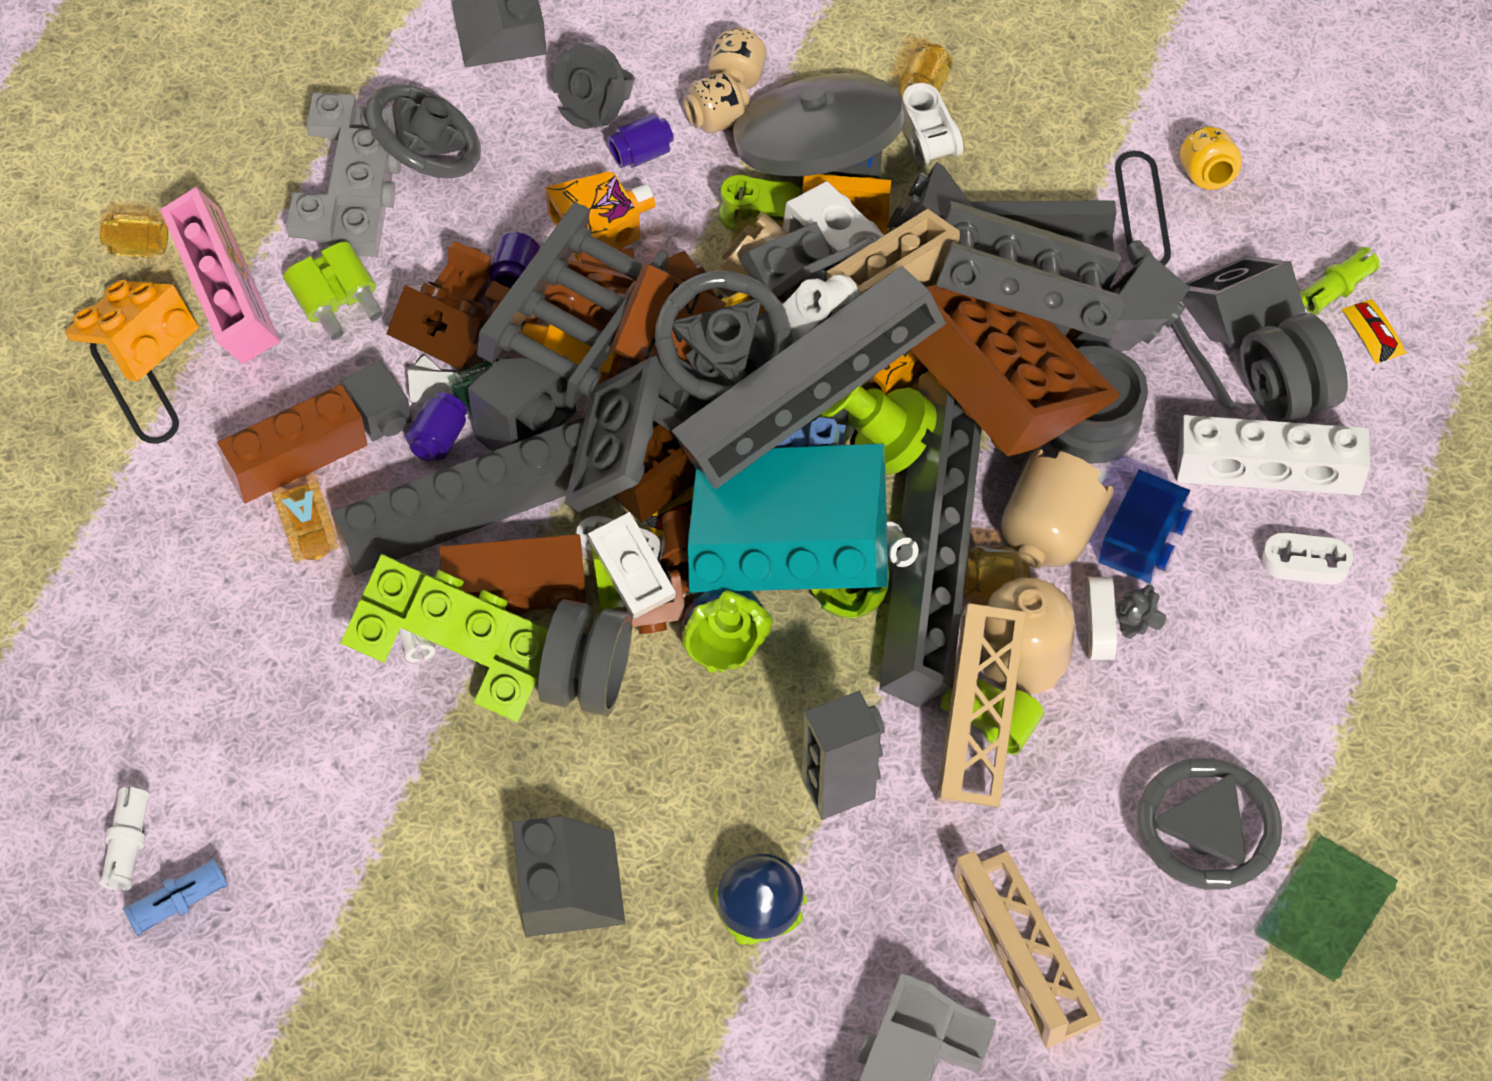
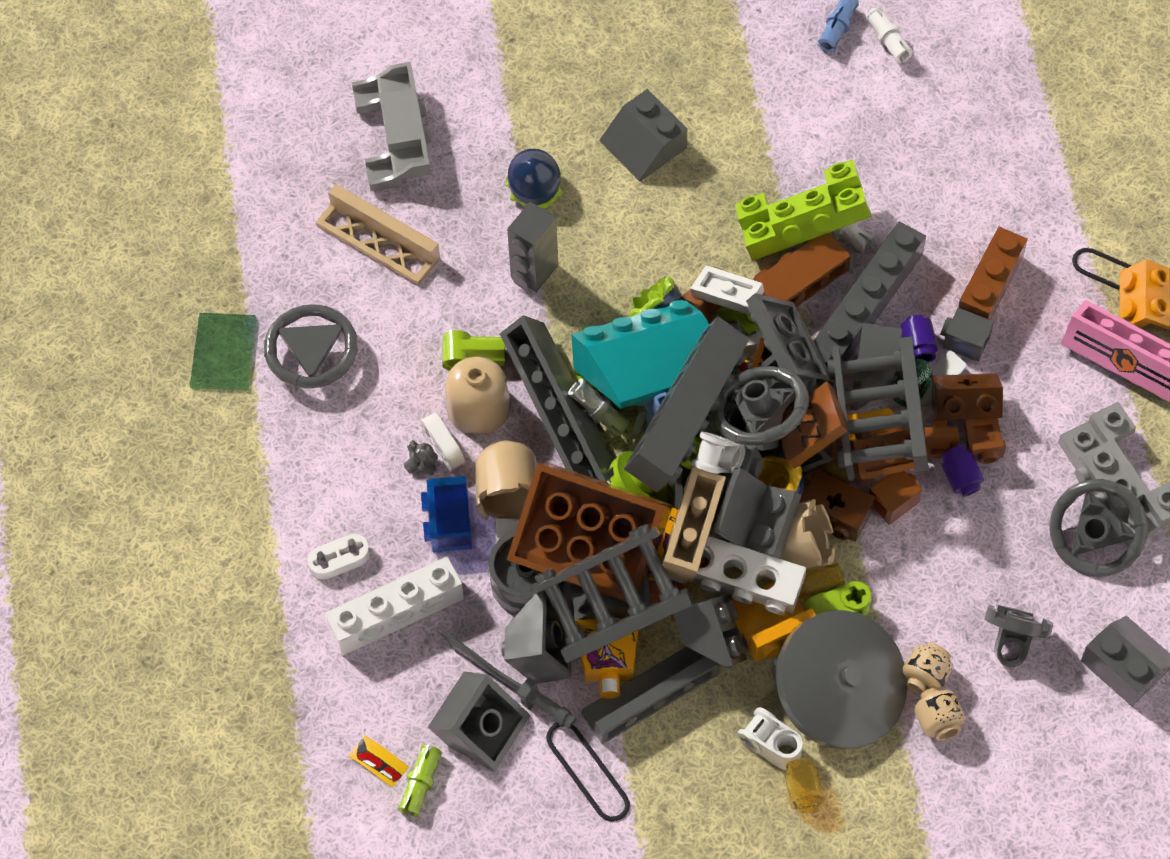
camera: 150 degrees right, 5 degrees up
clear yellow brick [272,481,338,562] -> none
lime piece [283,241,383,340] -> none
dark grey wheel [538,599,632,717] -> none
light orange torso [545,171,656,263] -> none
dark purple brick [607,113,674,168] -> none
tan fence [936,603,1026,808] -> none
clear yellow head [963,546,1030,606] -> none
yellow head [1179,126,1242,190] -> none
dark grey wheel [1240,312,1348,423] -> none

